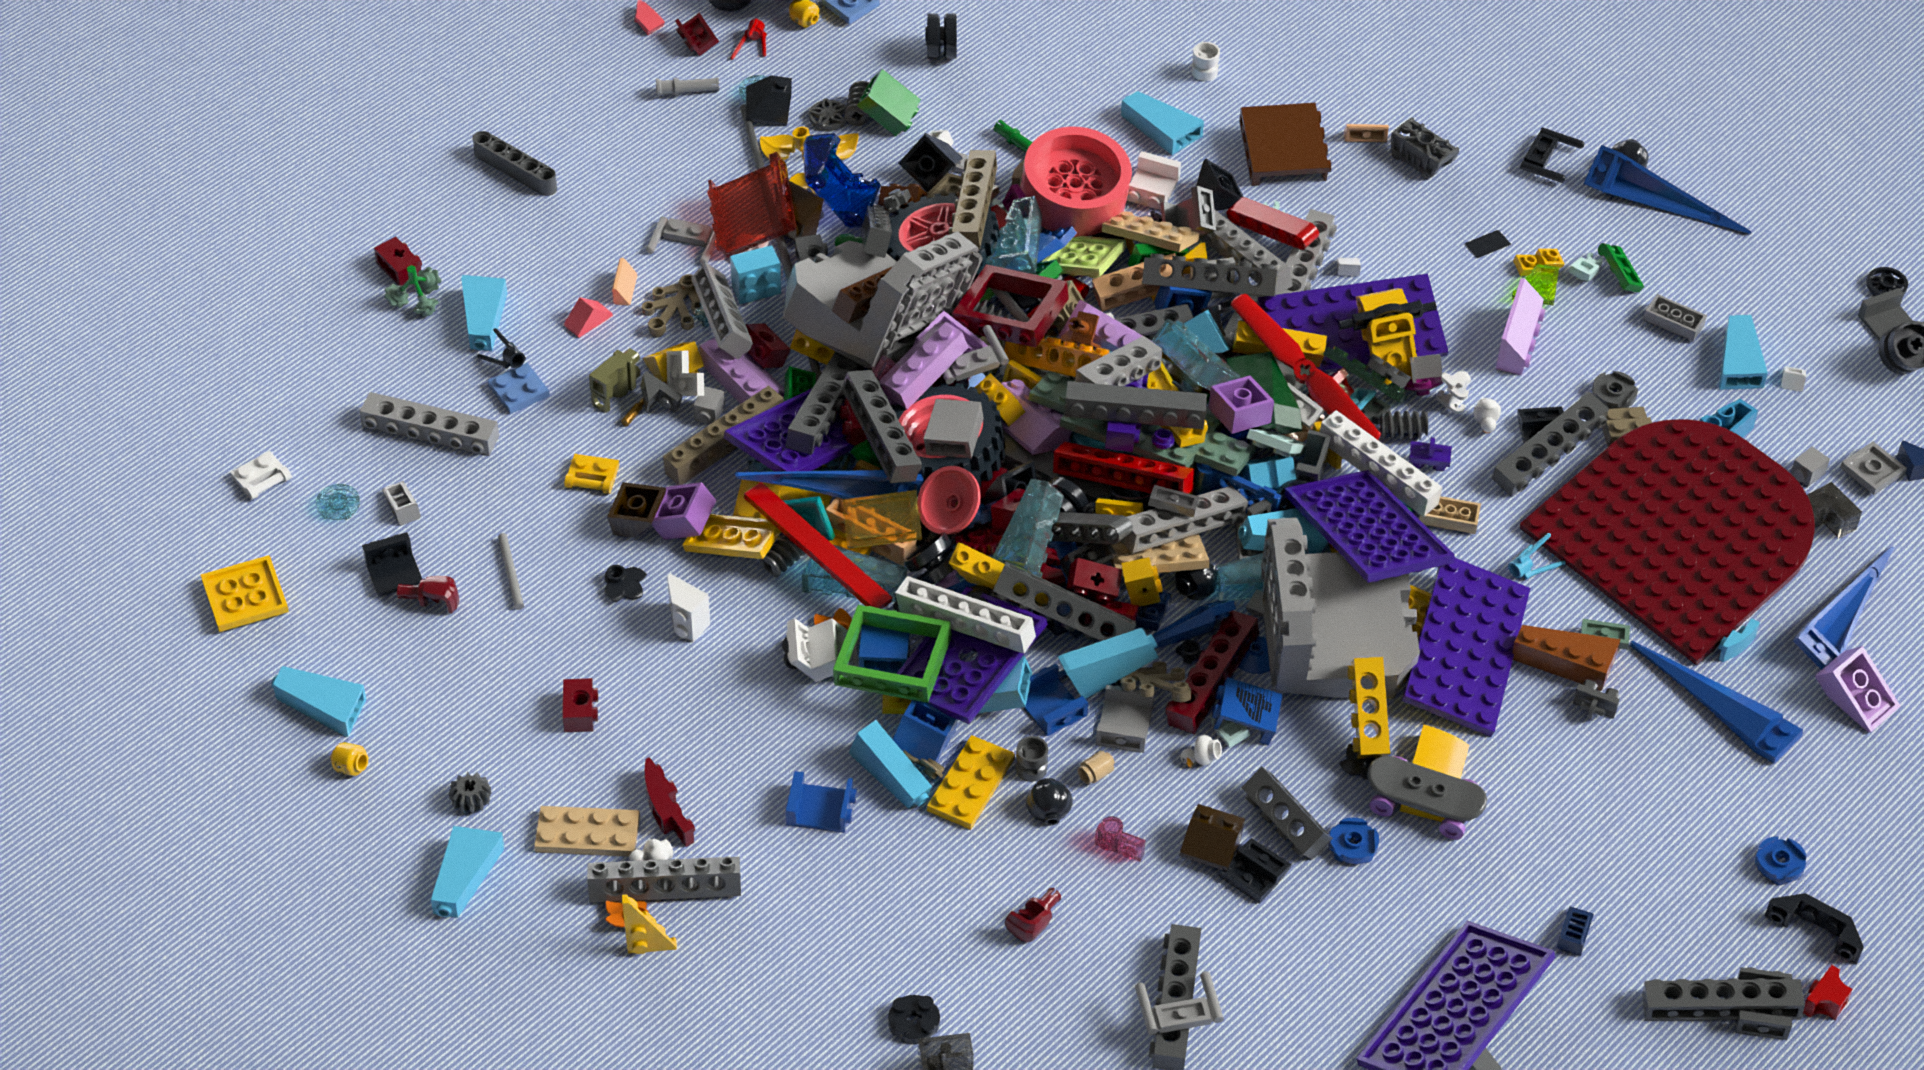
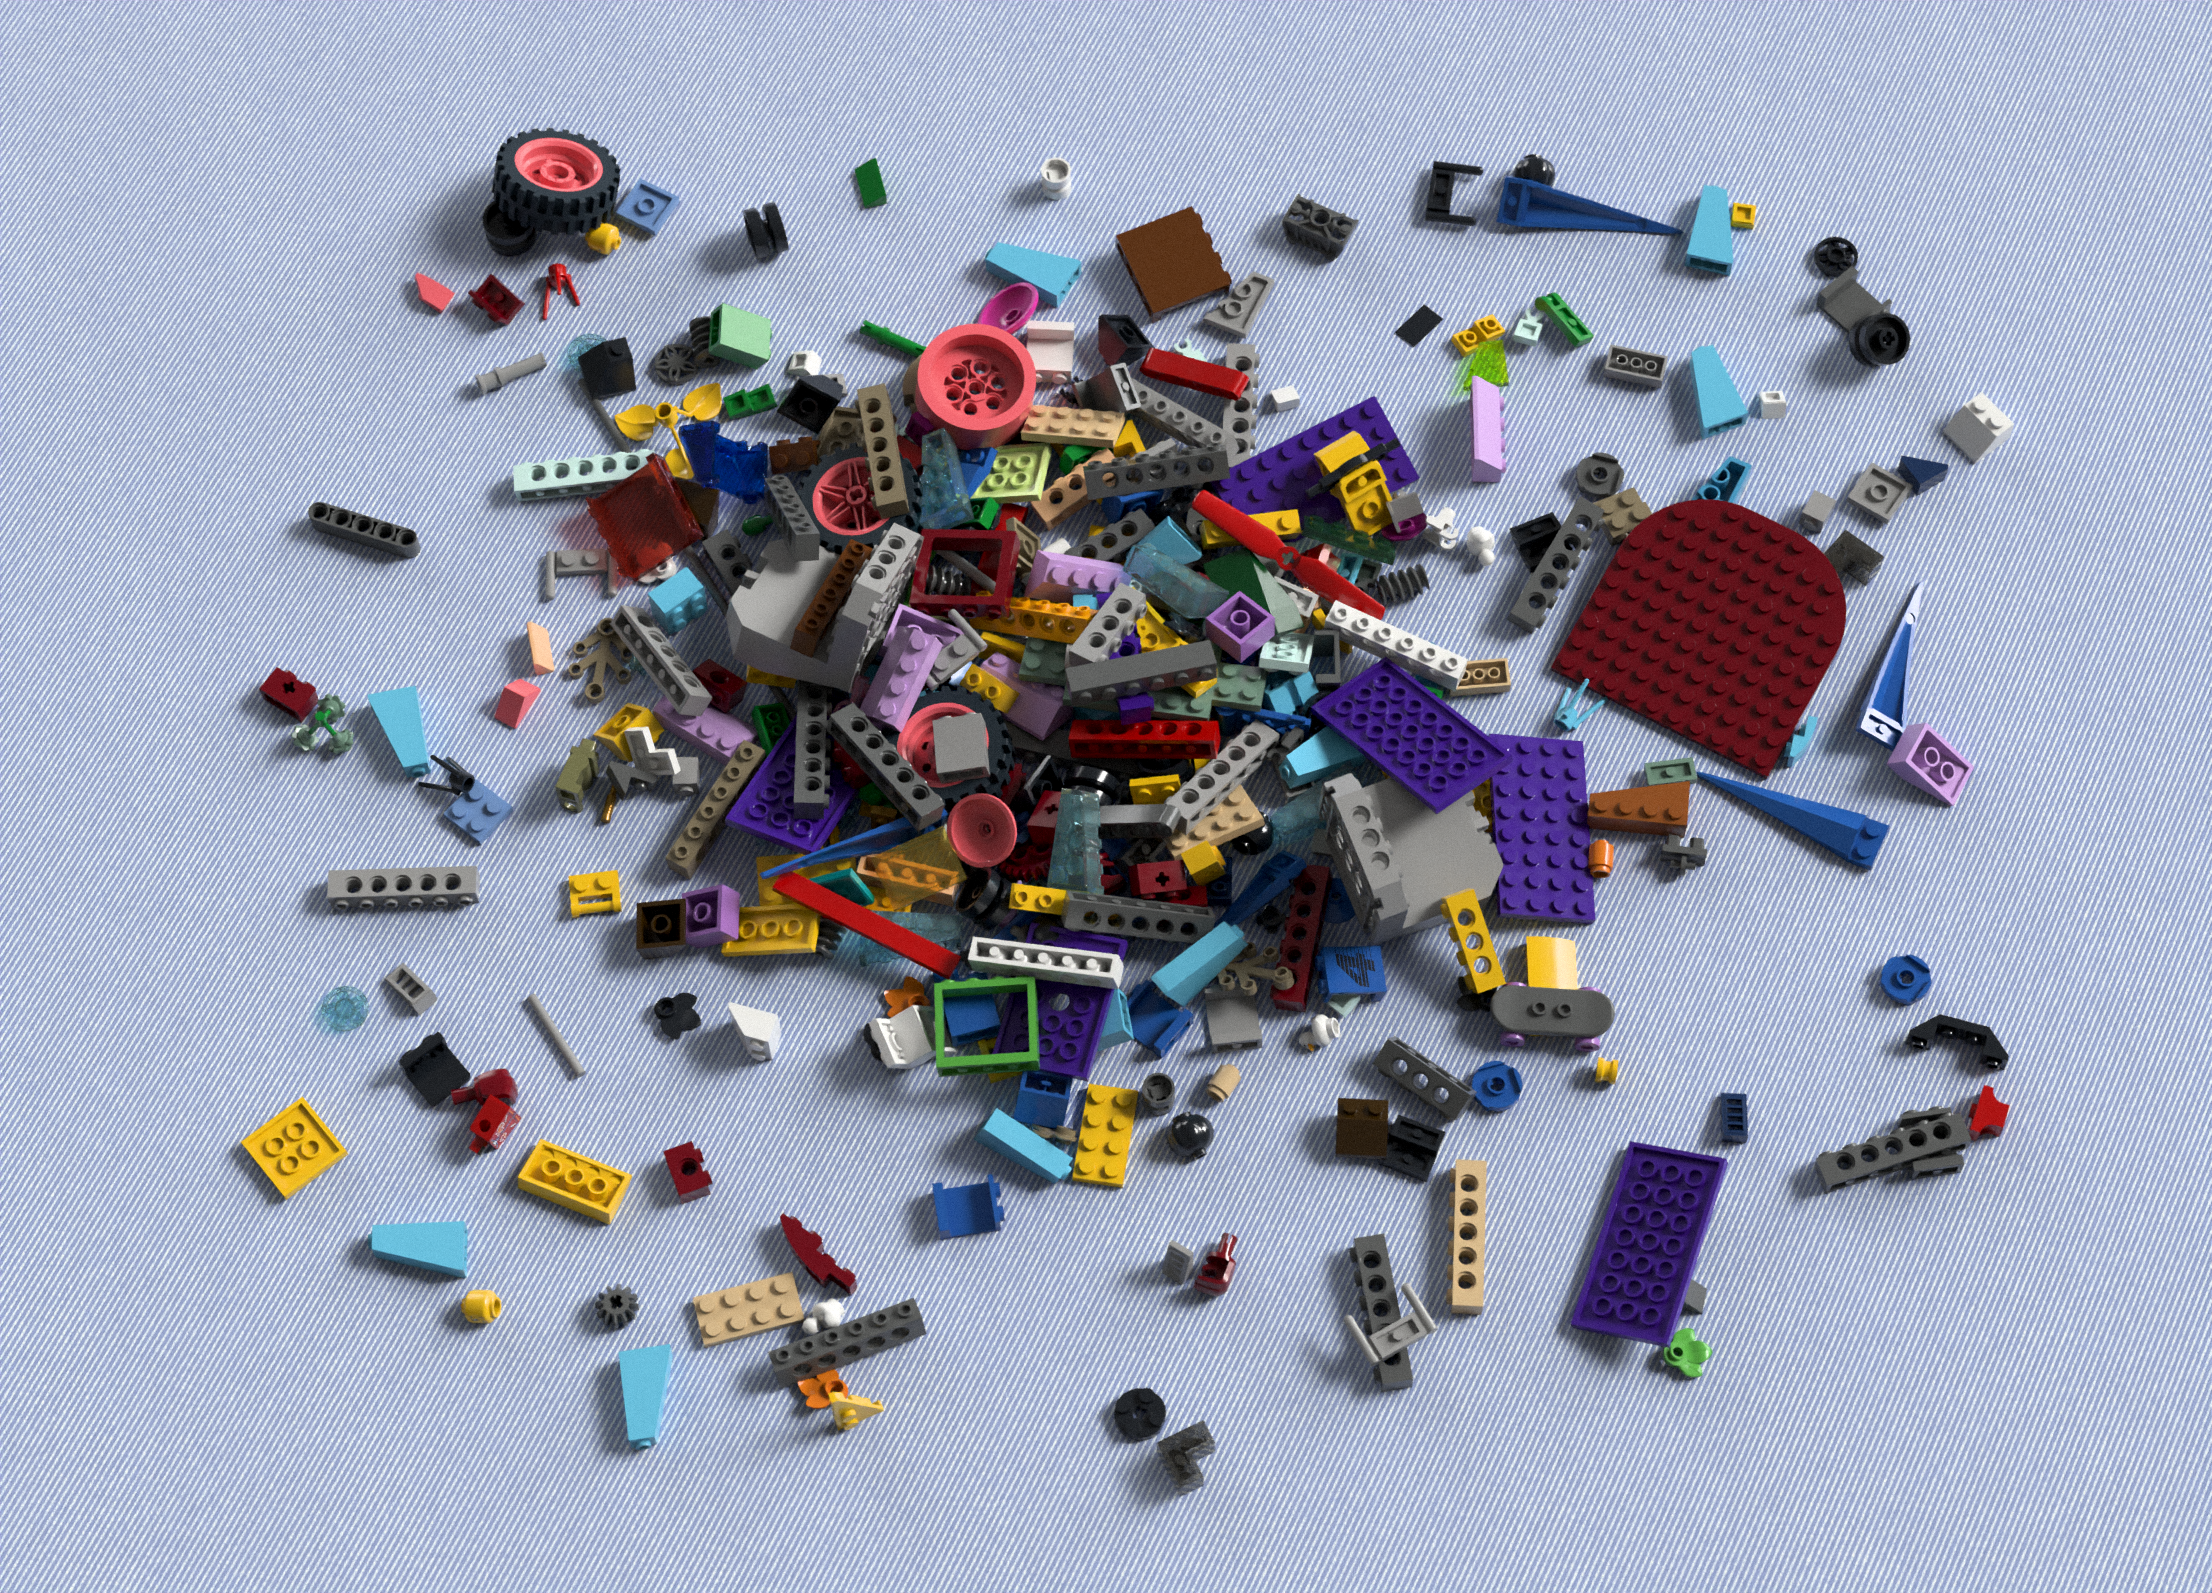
camera: 15 degrees left, 15 degrees up
white plate [230,451,292,500] -> none
dark grey plate [884,189,911,213] -> none
dark orange bracket [1068,311,1101,348] -> none
clear pink plate [1095,816,1146,862] -> none
flat silver plate [1148,485,1199,517] -> none
dark purple plate [1151,428,1175,449] -> none
light nougat slope [1344,124,1389,142] -> none
dark grey plate [1367,354,1411,389] -> none
dark purple hips [1409,437,1452,472] -> none
none -> red torso [468,1094,521,1156]
none -> light aqua brick [513,449,659,502]
none -> yellow slope [518,1139,632,1225]
none -> green slope [723,383,778,419]
none -> green slope [854,158,887,208]
none -> dark pink dish [978,282,1039,334]
none -> light grey slope [1162,1240,1193,1285]
none -> light grey wing [1203,271,1275,339]
none -> tan brick [1446,1159,1487,1315]
none -> orange brick [1588,840,1614,878]
none -> yellow wheel [1595,1057,1619,1085]
none -> medium azure slope [1685,185,1733,276]
none -> yellow tile [1730,203,1756,229]

